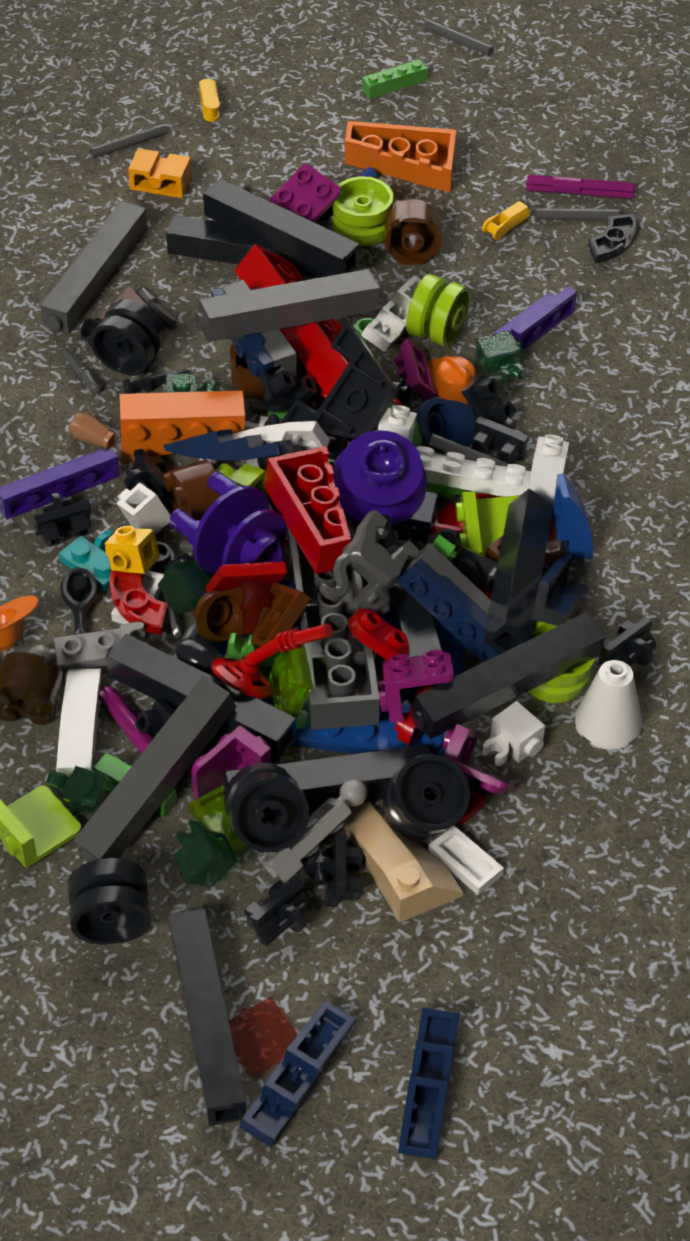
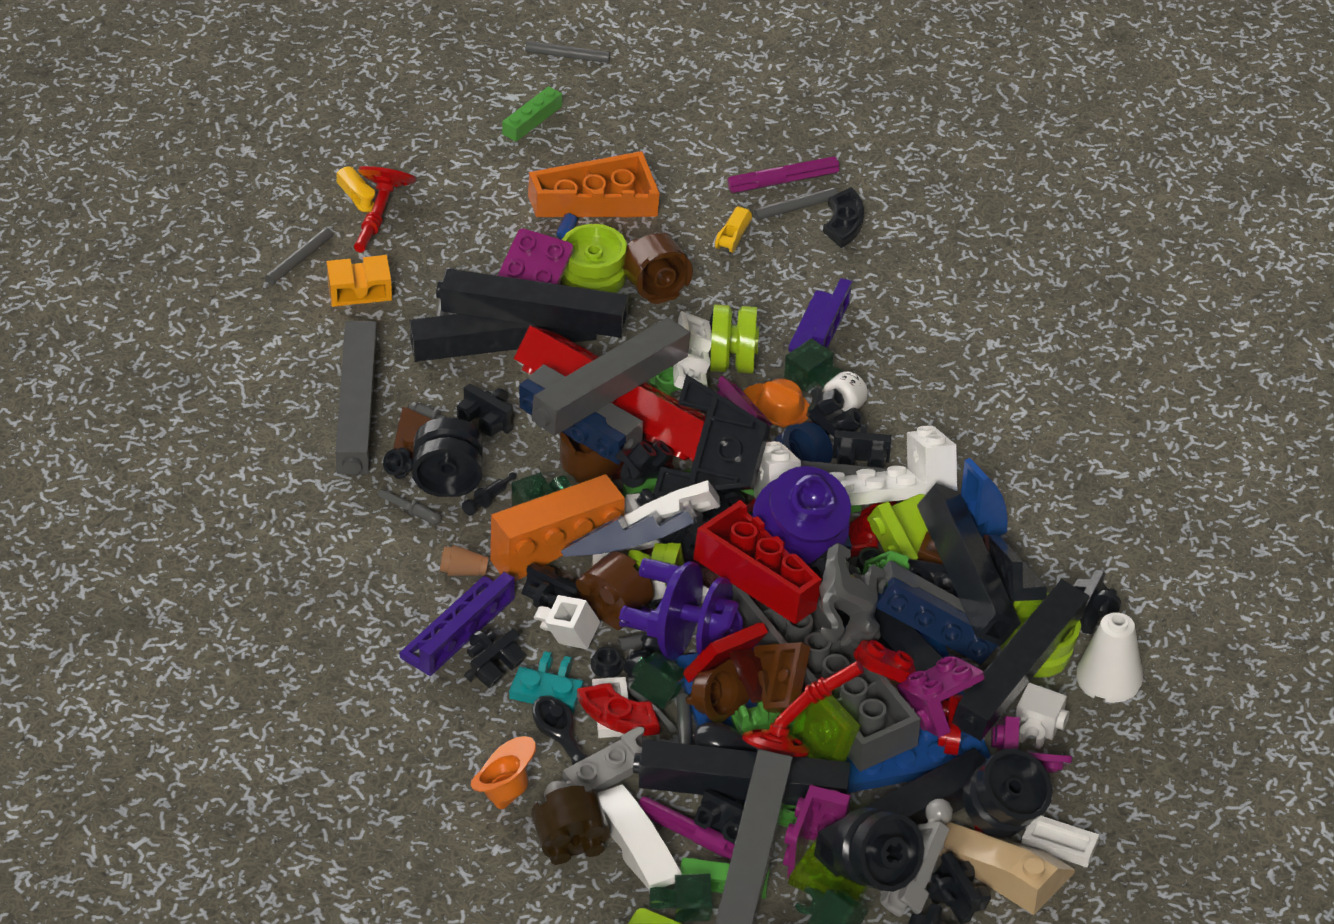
camera: 25 degrees left, 5 degrees down
yellow brick [104,526,160,574] -> none
none -> red dish [354,166,417,253]
none -> black hips [457,383,513,437]
none -> white head [822,371,868,412]

